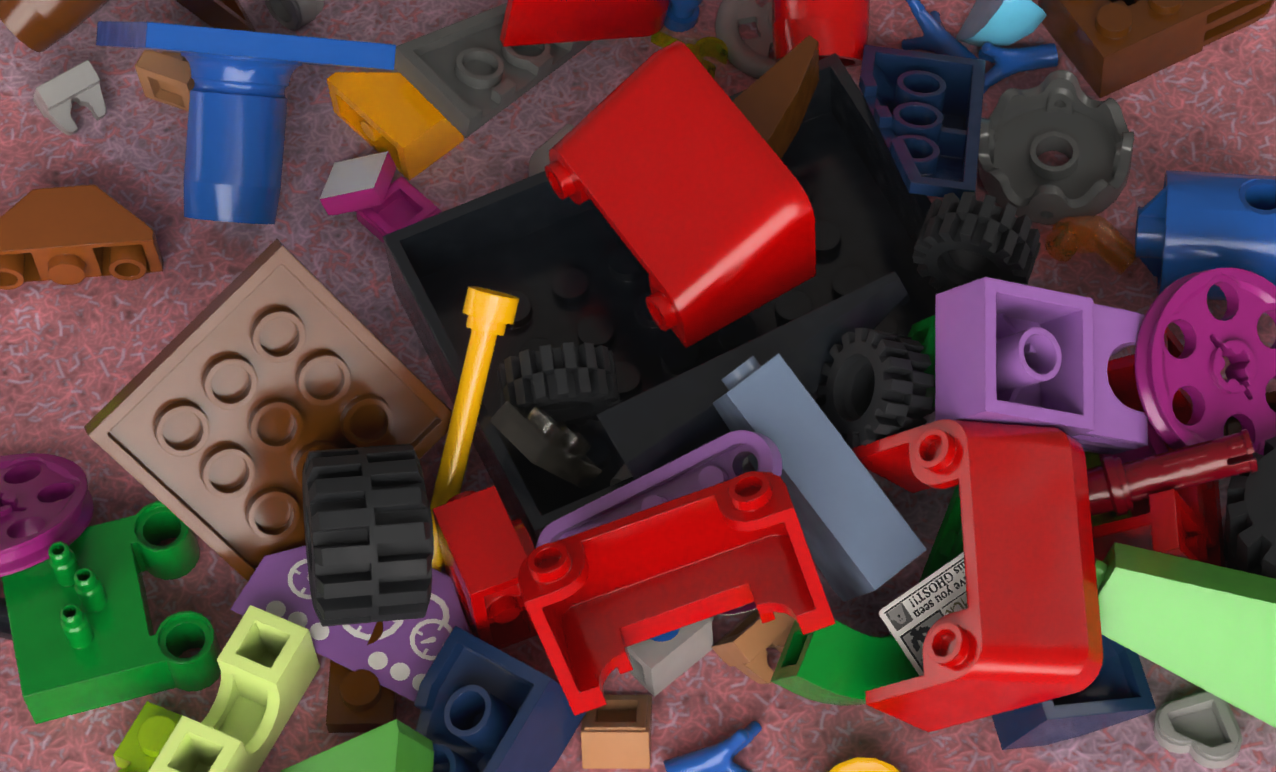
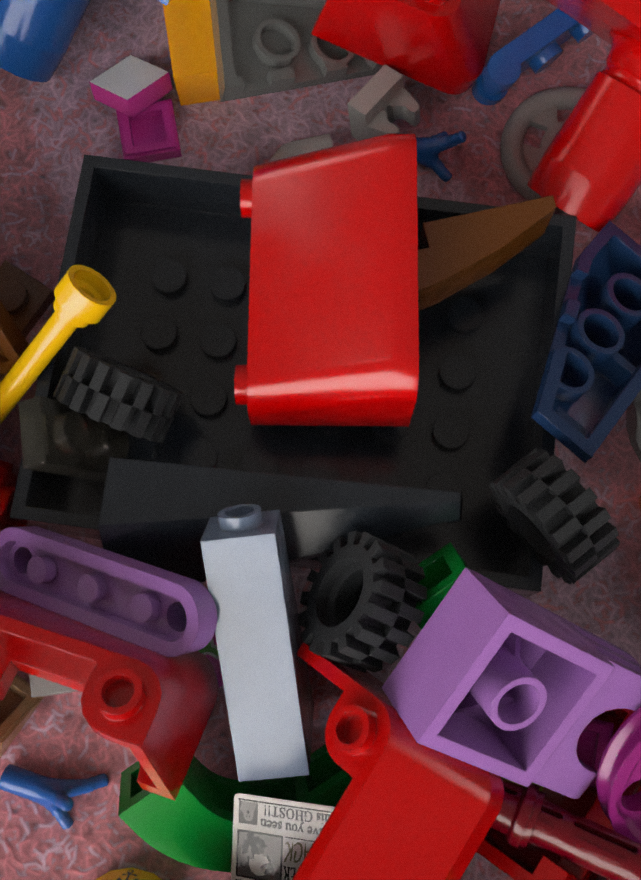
camera: 30 degrees right, 20 degrees up
clear neon green hand [651,31,728,78] -> none
none -> light grey tile [347,64,420,140]

